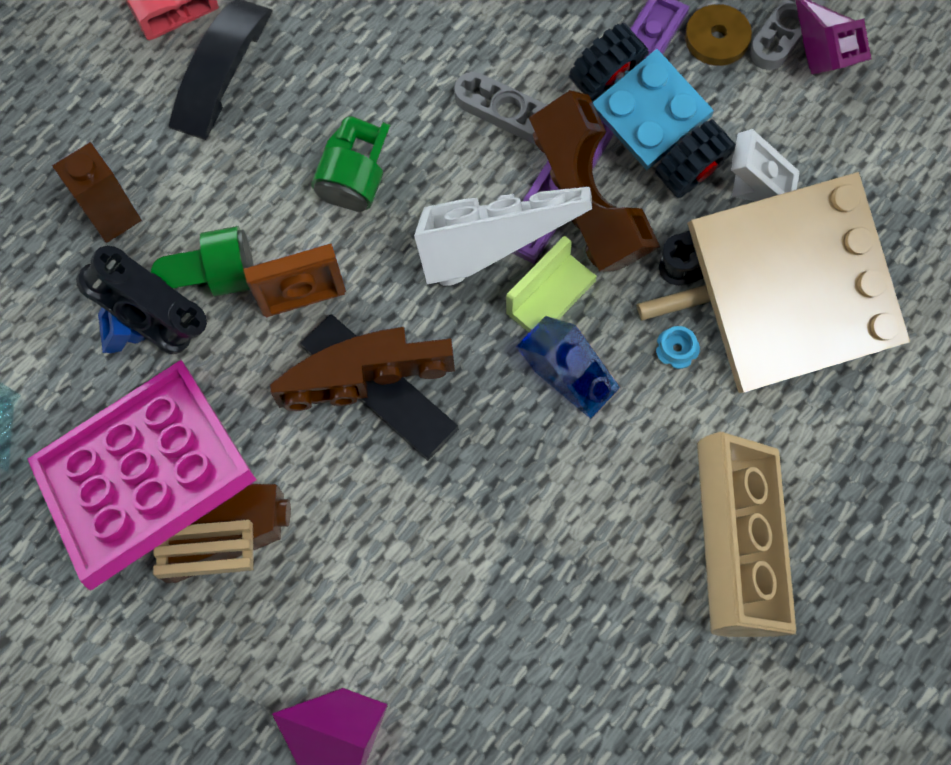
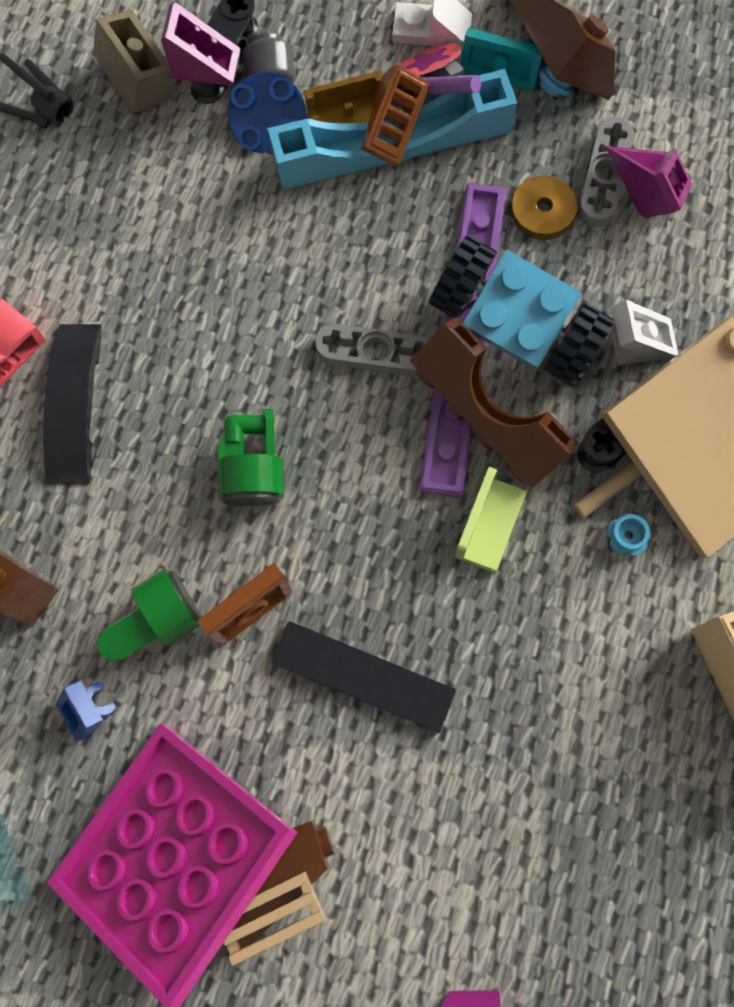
camera: 20 degrees left, 5 degrees up
black piece [76,245,207,354] -> none
reddish brown slope [270,327,455,411] -> none
white wedge [414,187,592,286] -> none
clear blue slope [516,316,620,419] -> none

